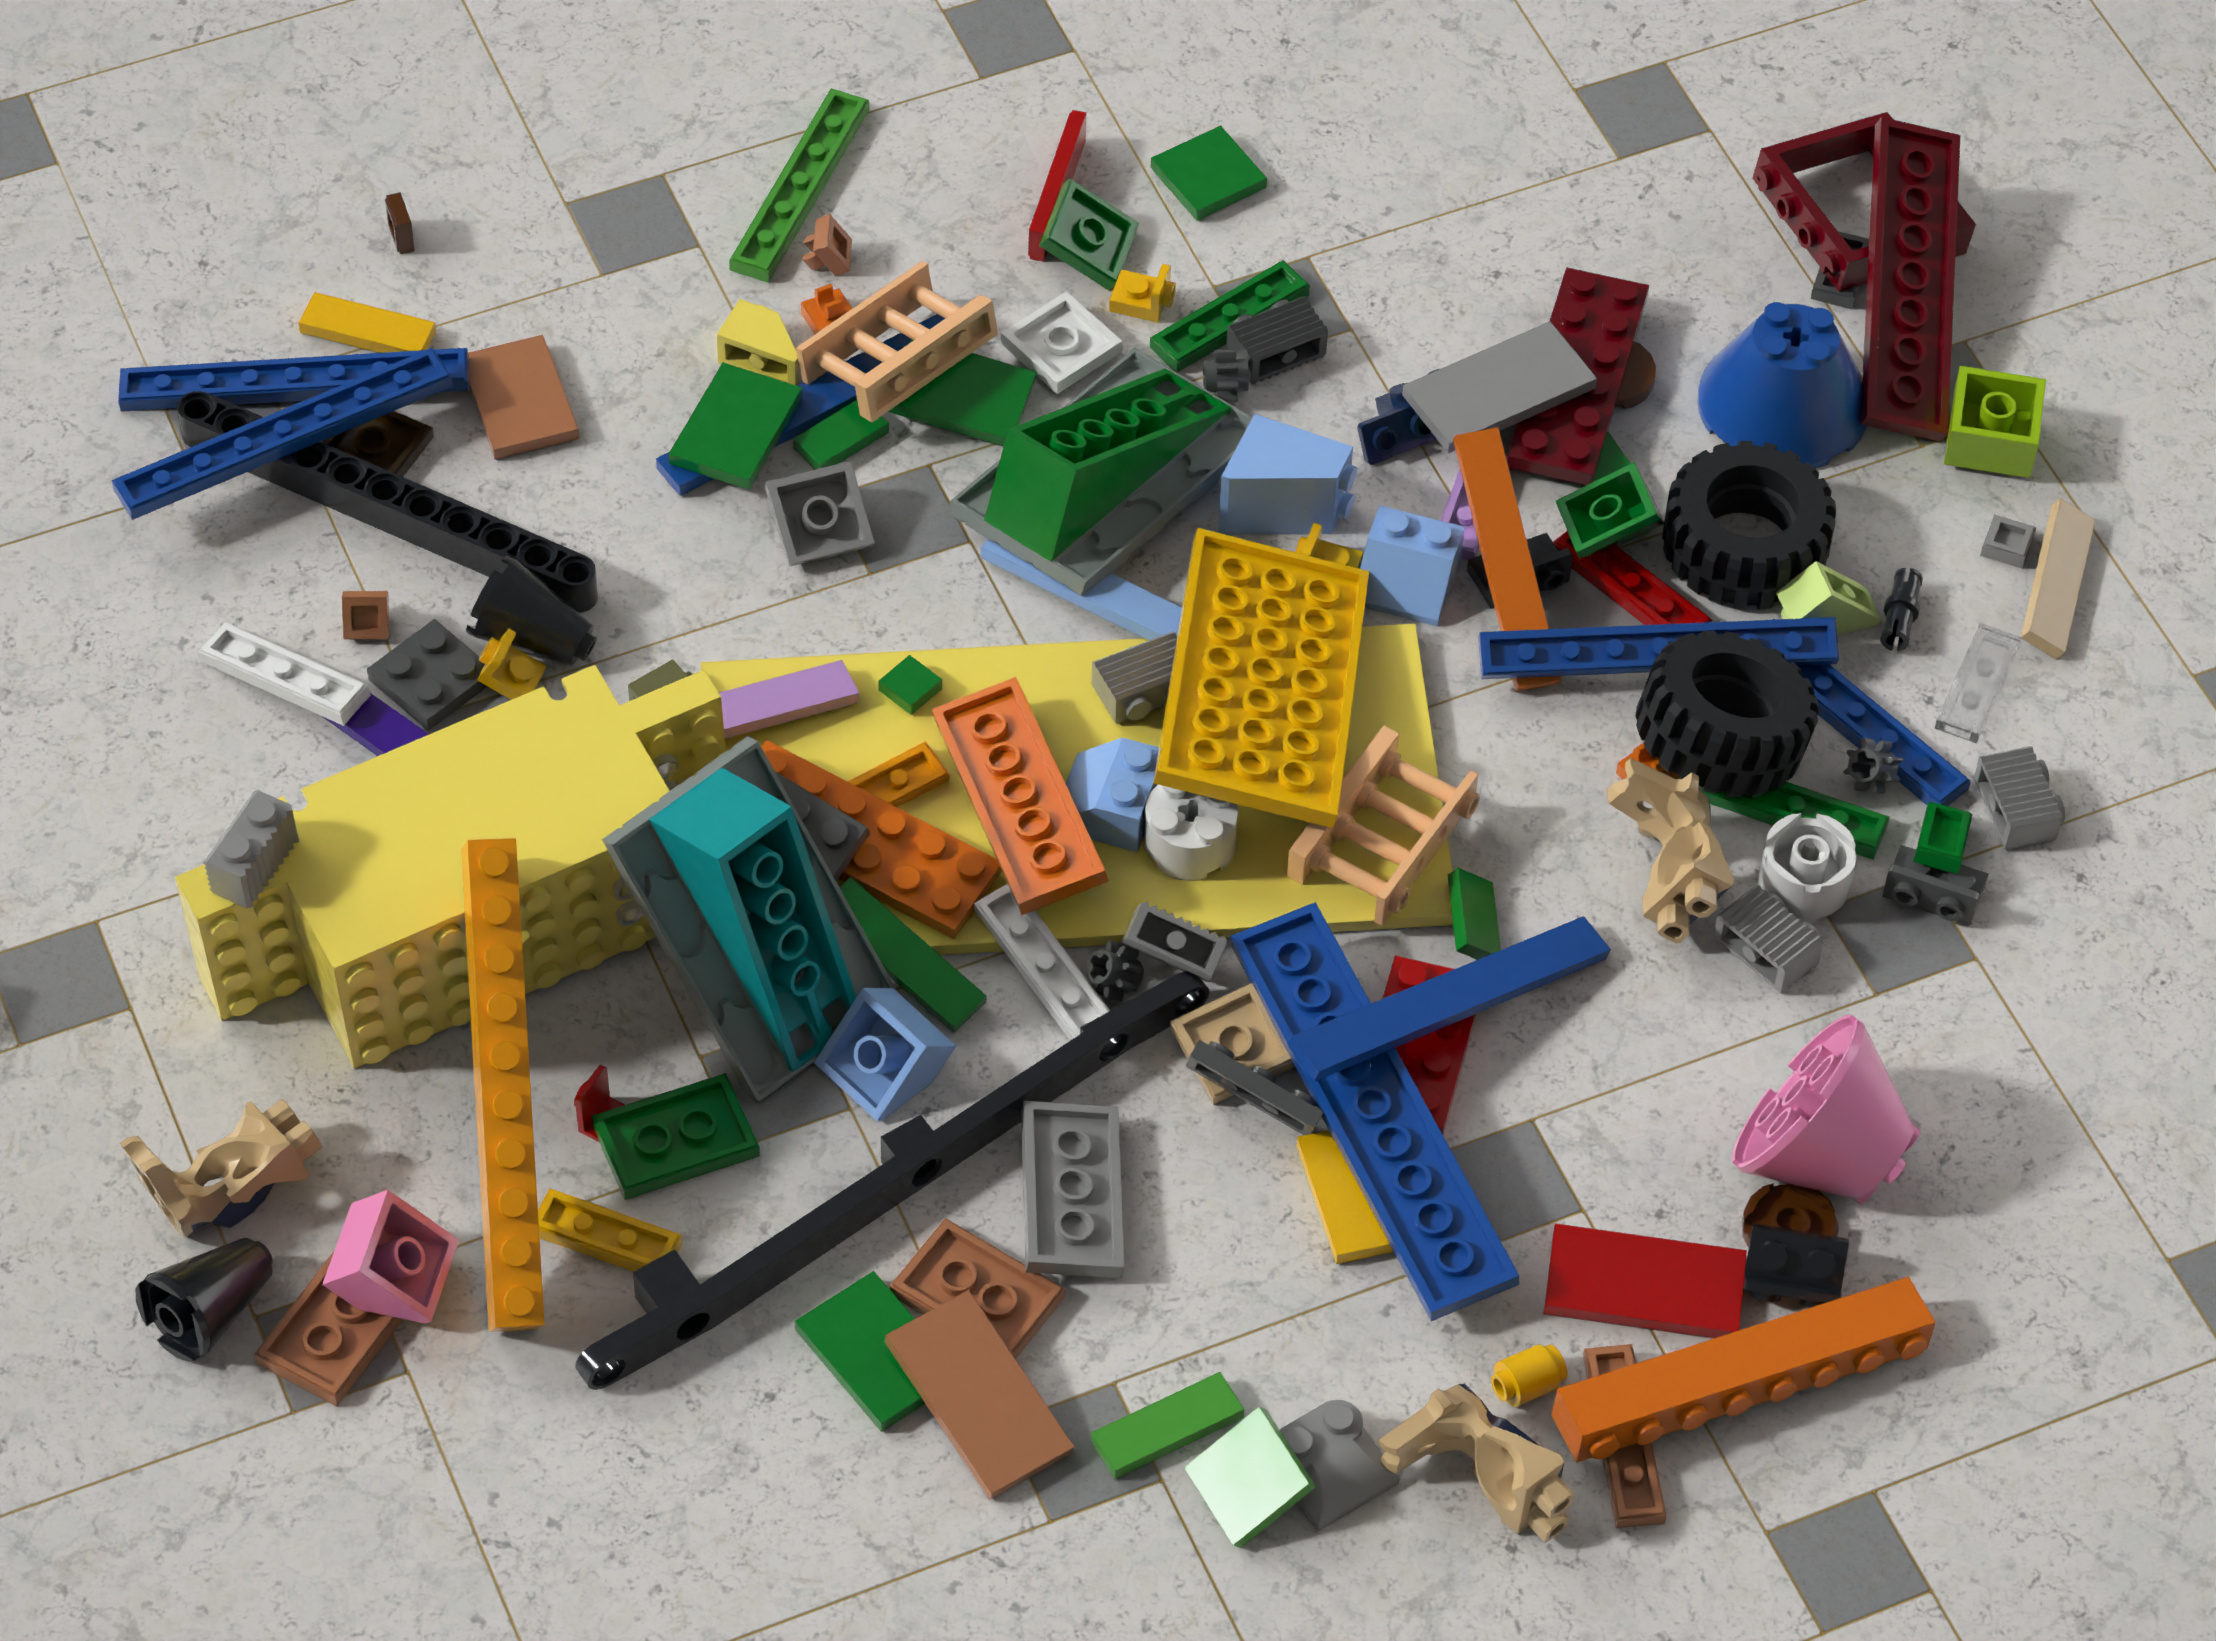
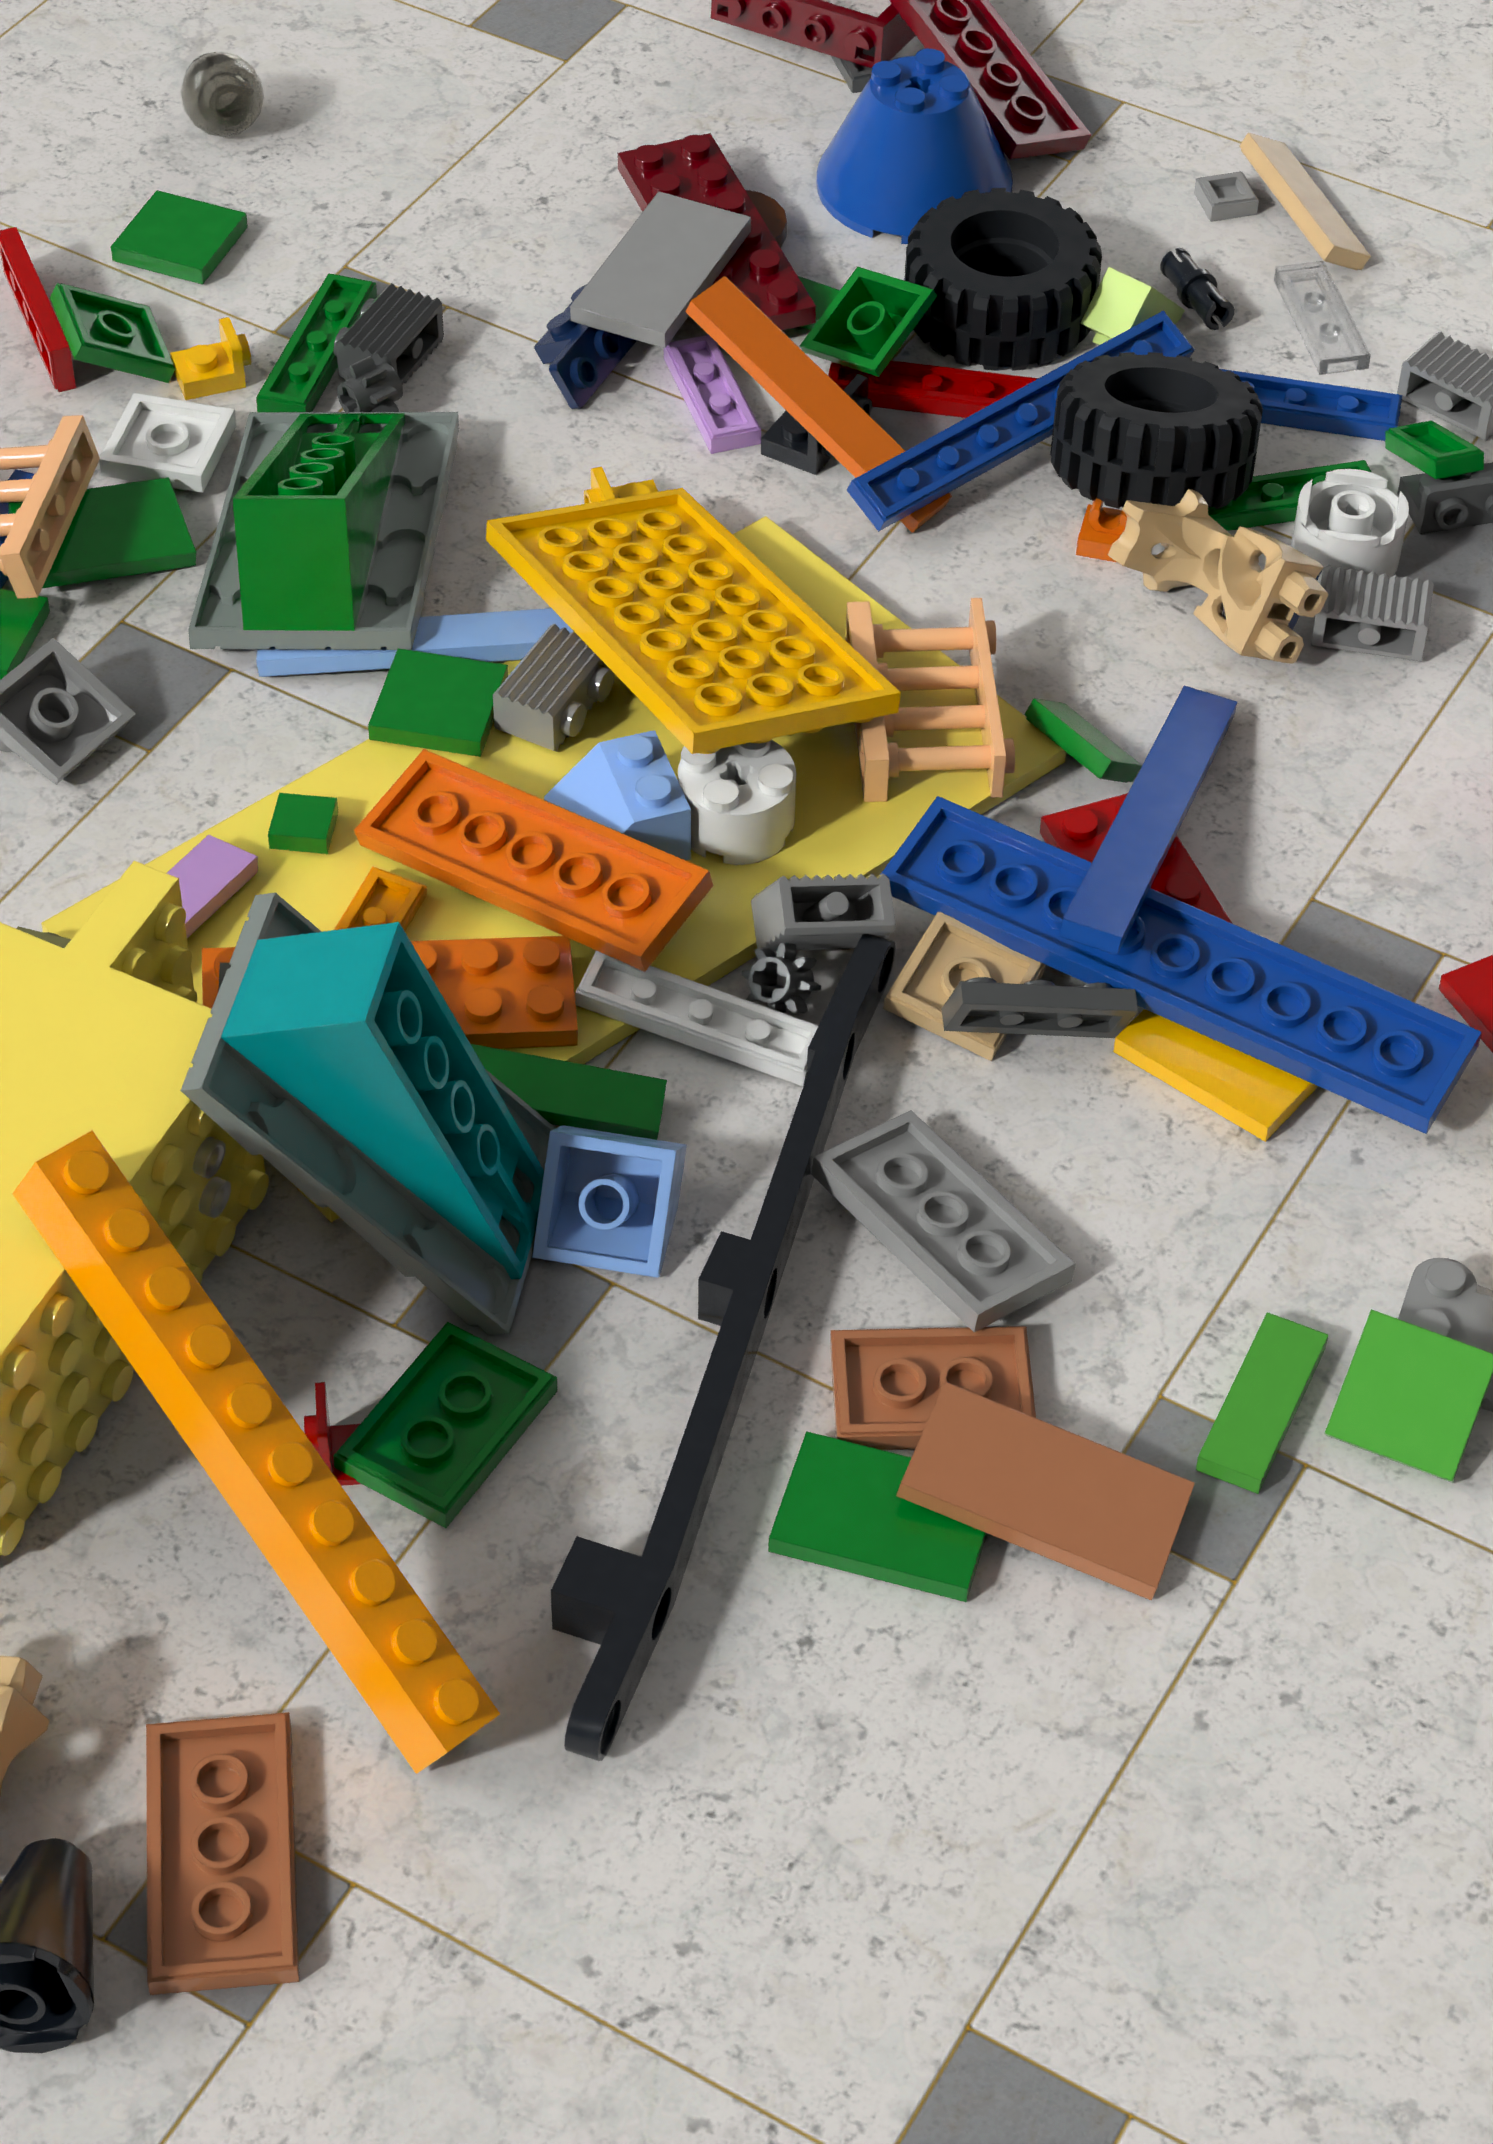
camera: 35 degrees left, 5 degrees down
bright pink slope [322,1190,459,1324] -> none
yellow tile [538,1188,682,1272] -> none
light blue slope [1218,414,1357,535] -> none
light blue slope [1360,505,1465,626] -> none
dark grey gear [1843,738,1903,794] -> none
lime brick [1944,366,2046,478] -> none
none -> clear smoke piece [181,52,264,137]
none -> green tile [368,648,508,757]

